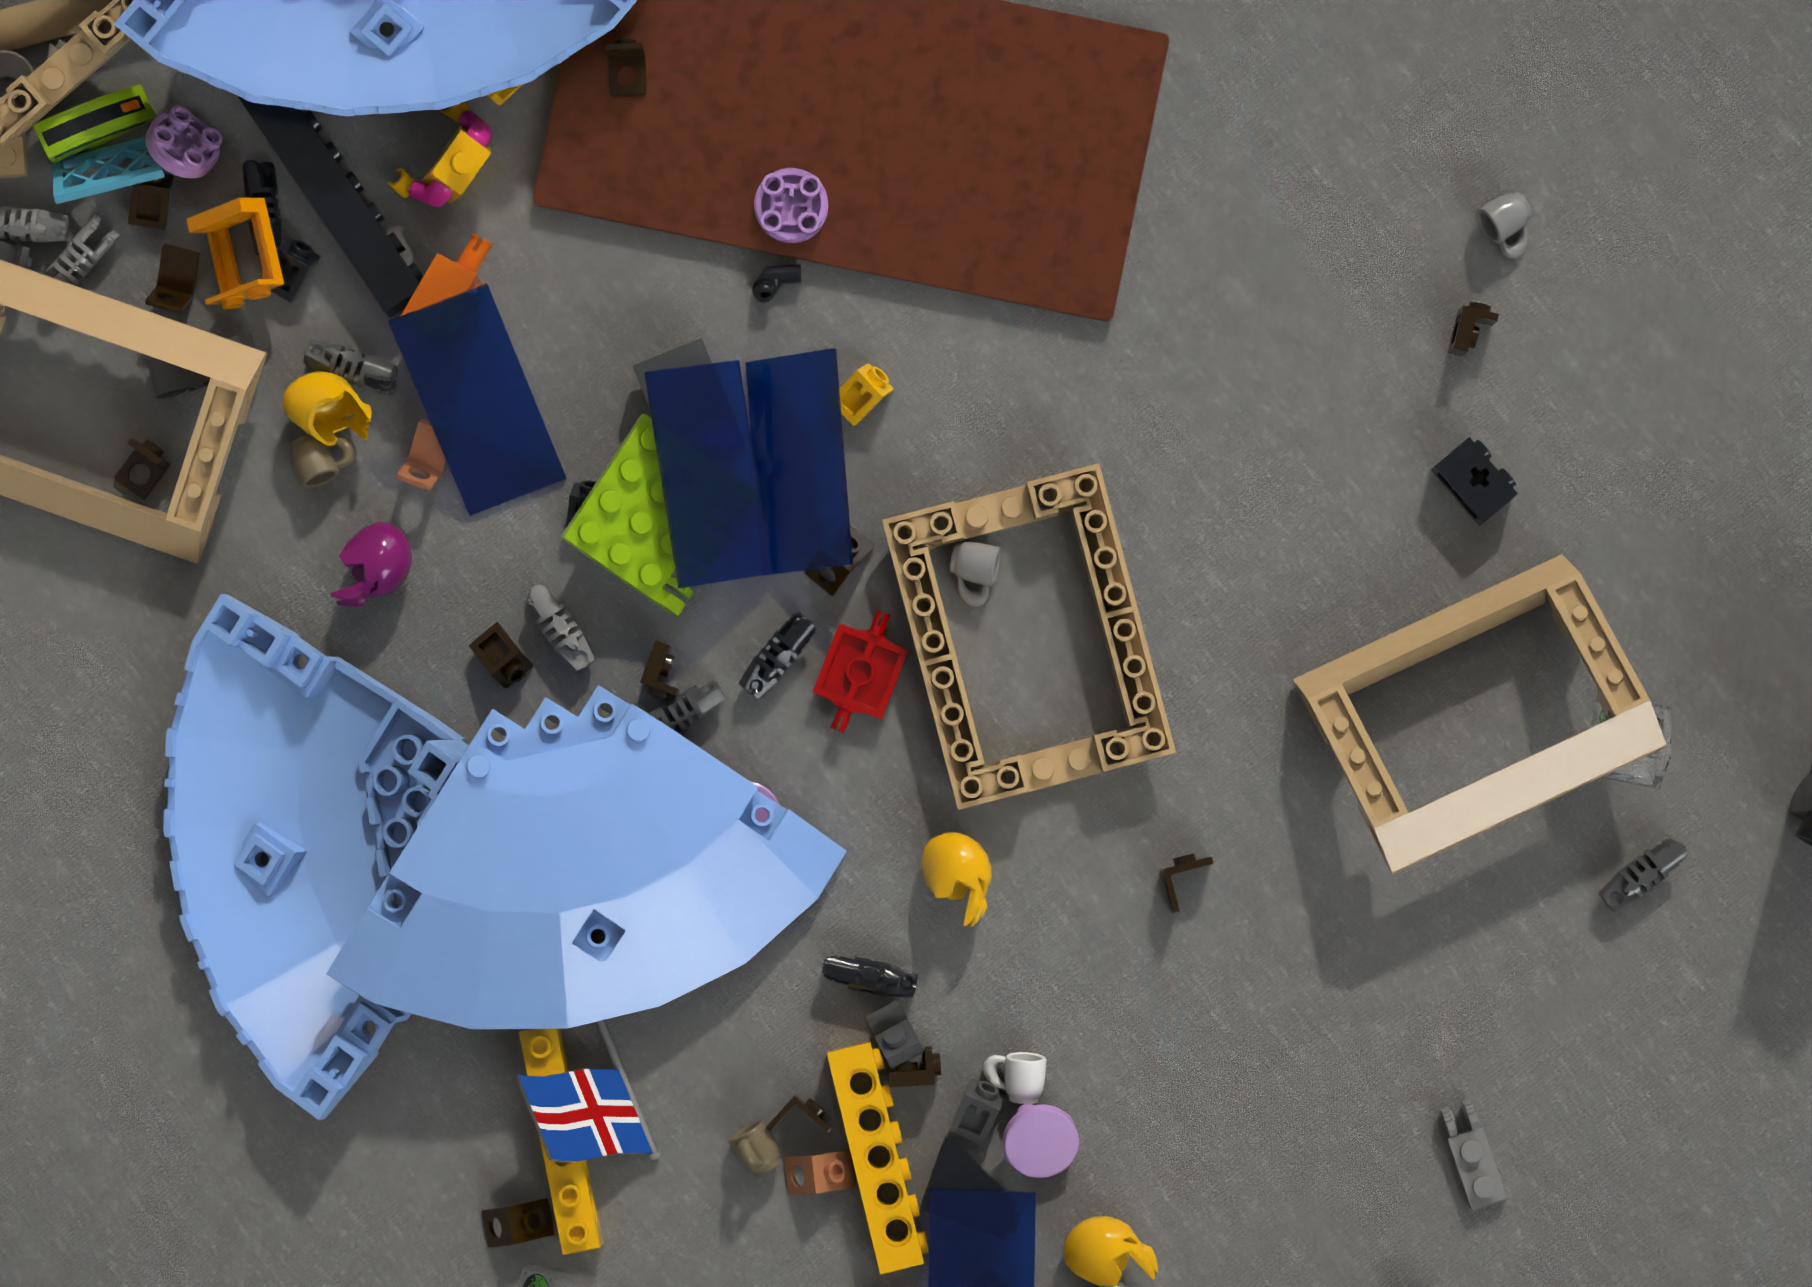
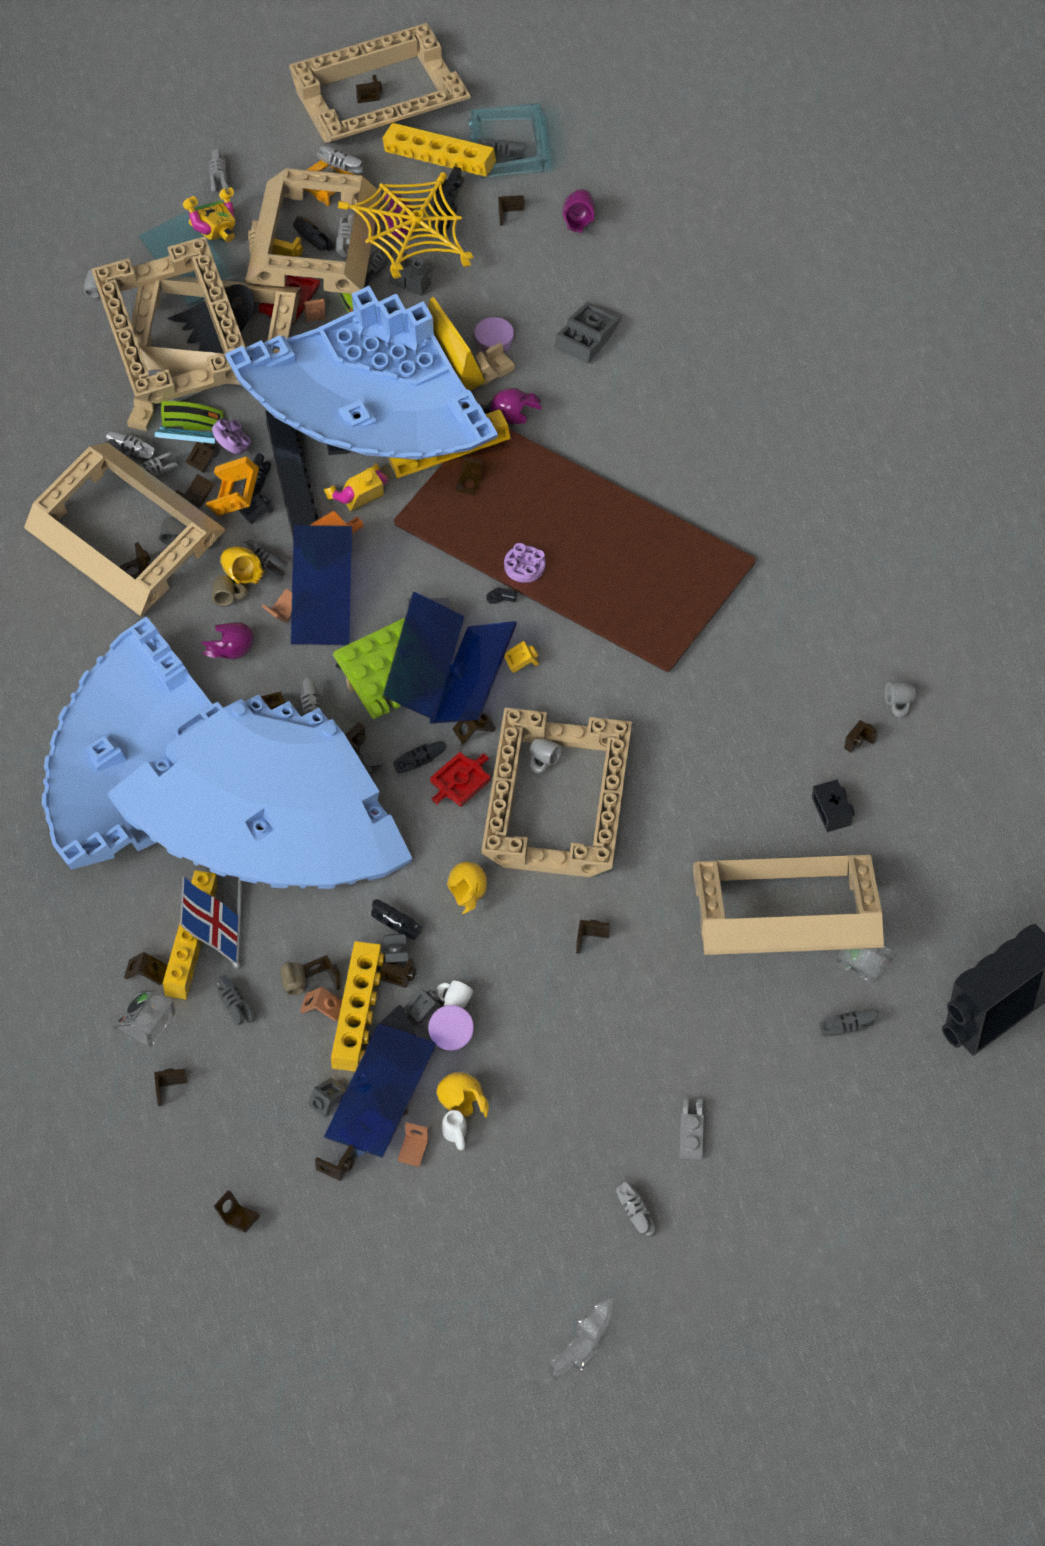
camera: 20 degrees right, 30 degrees down
none -> dark grey hinge [215,975,256,1025]

